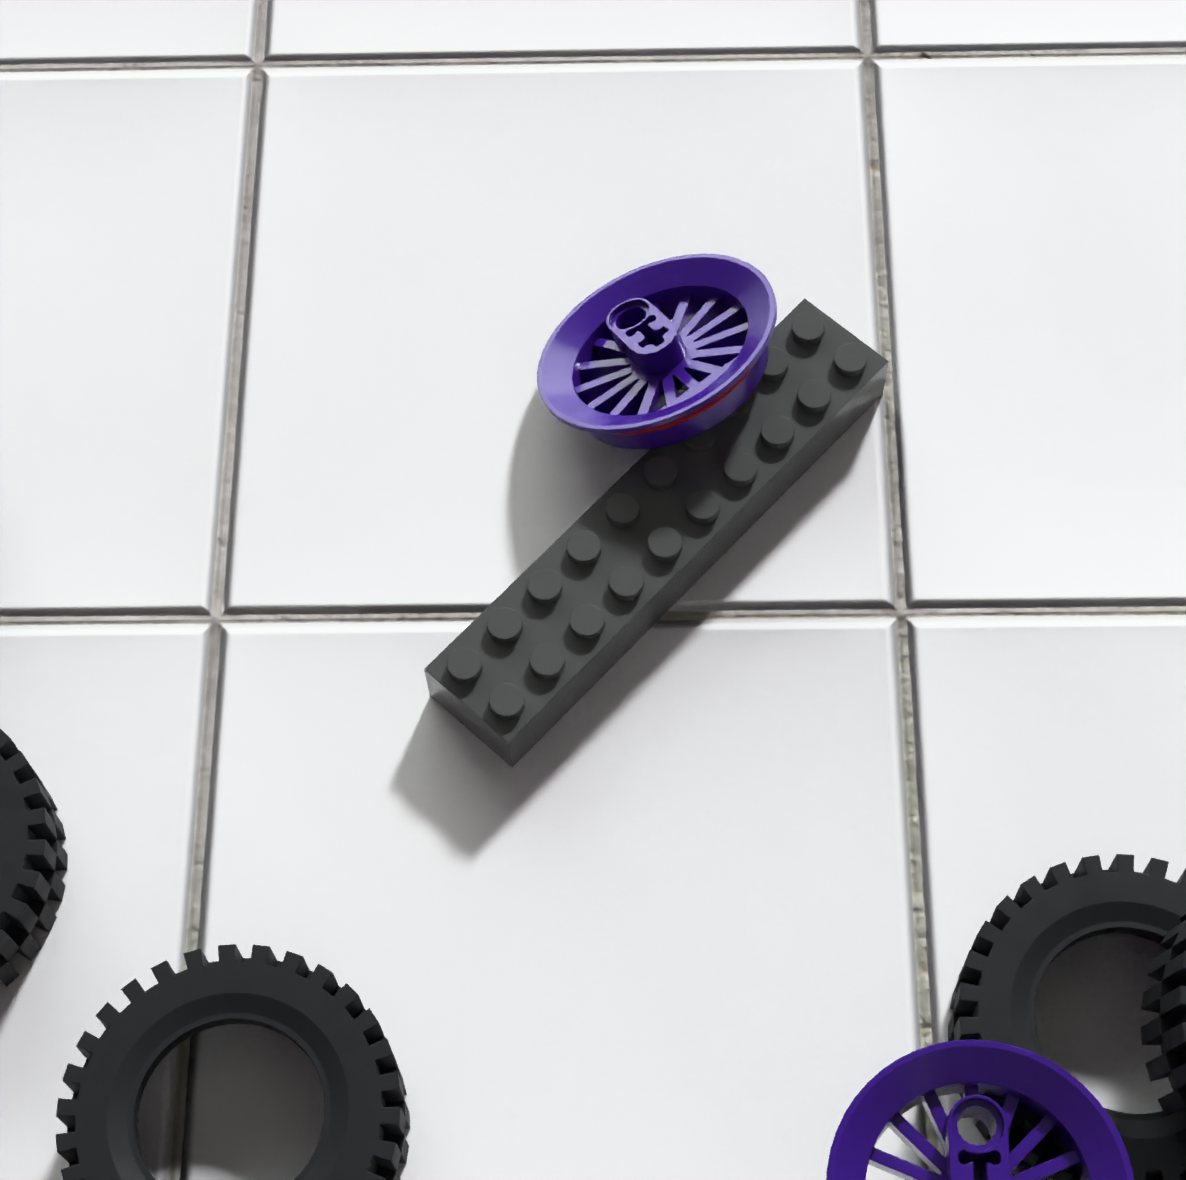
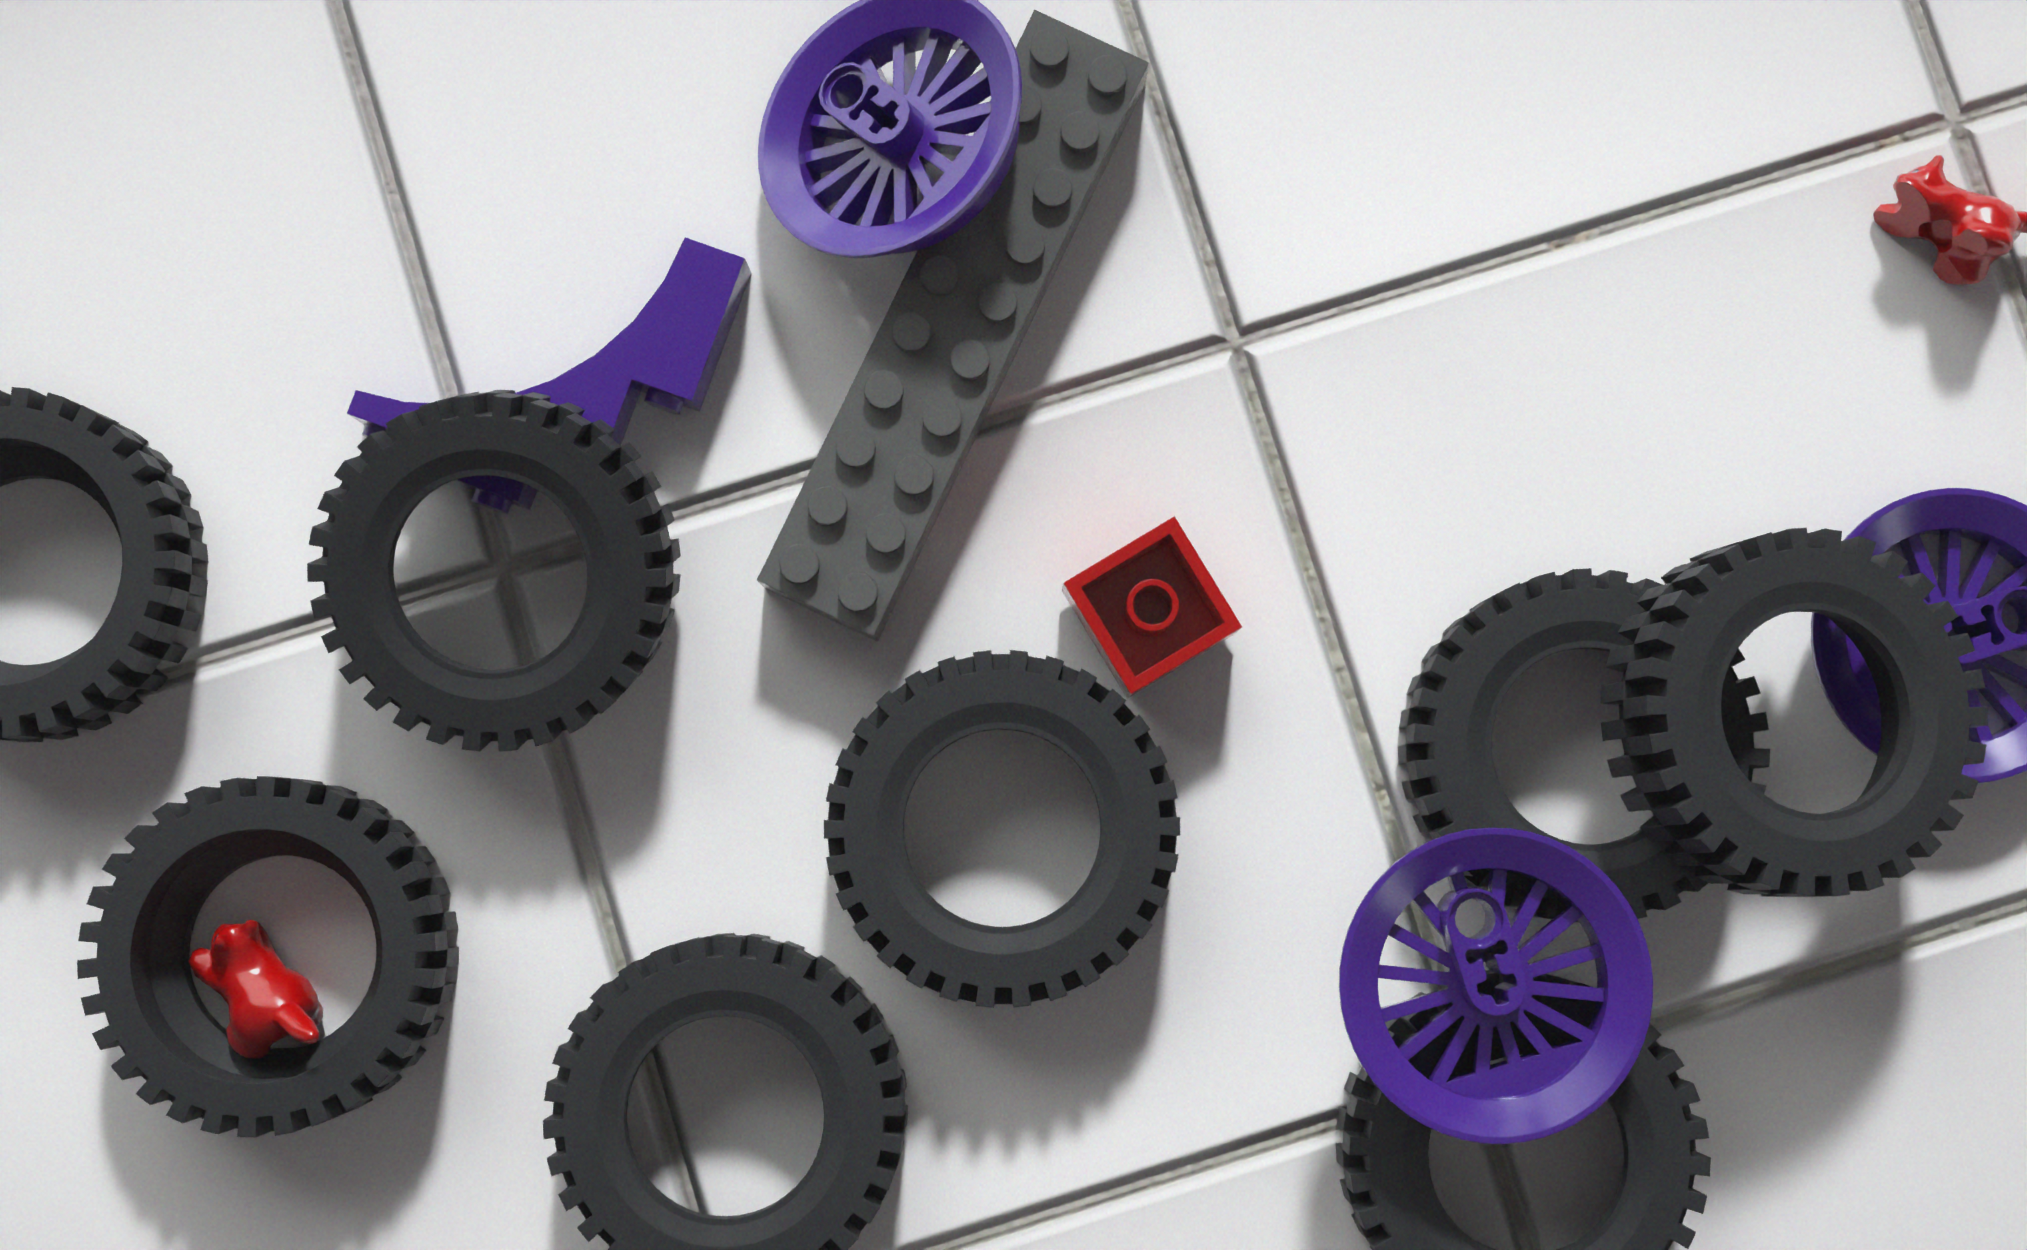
camera: 20 degrees left, 20 degrees up
none -> black tyre [307,390,681,752]
none -> dark purple arch [347,237,751,514]
none -> black tyre [824,650,1180,1008]
none -> red brick [1062,516,1242,699]

